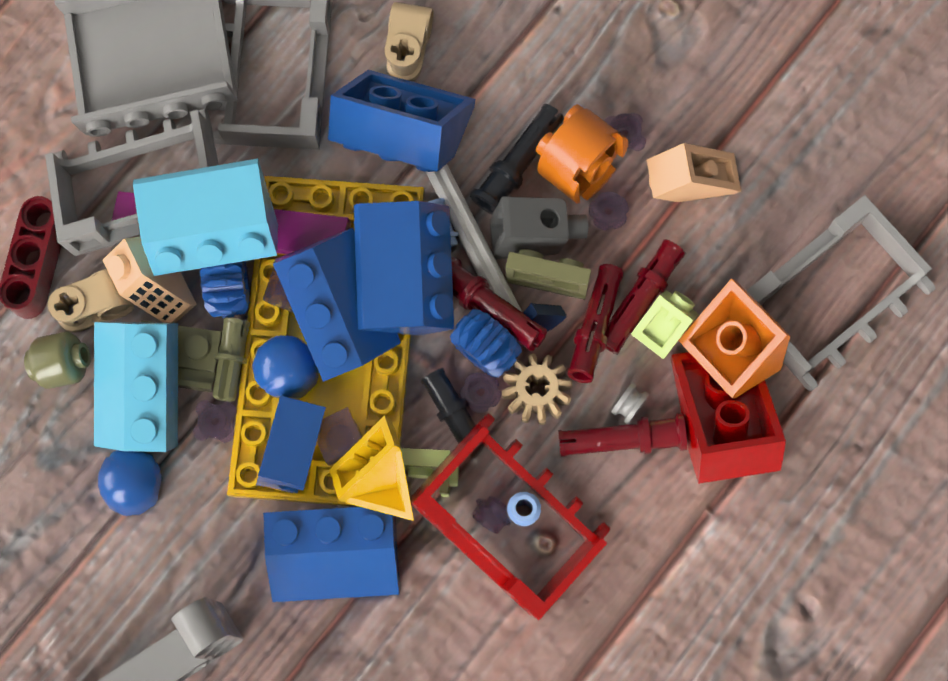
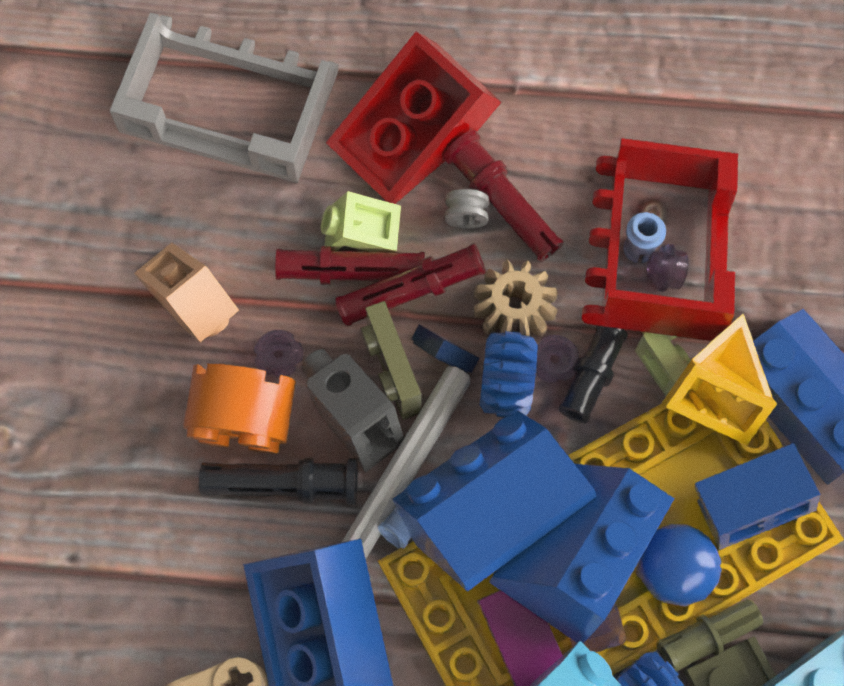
camera: 130 degrees left, 5 degrees down
clear purple plate [193,400,237,443] -> none
plate [317,407,363,466] -> none
dark red pin [451,257,547,351] -> none
plate [604,113,646,151] -> none
orange slope [678,278,790,398] -> none

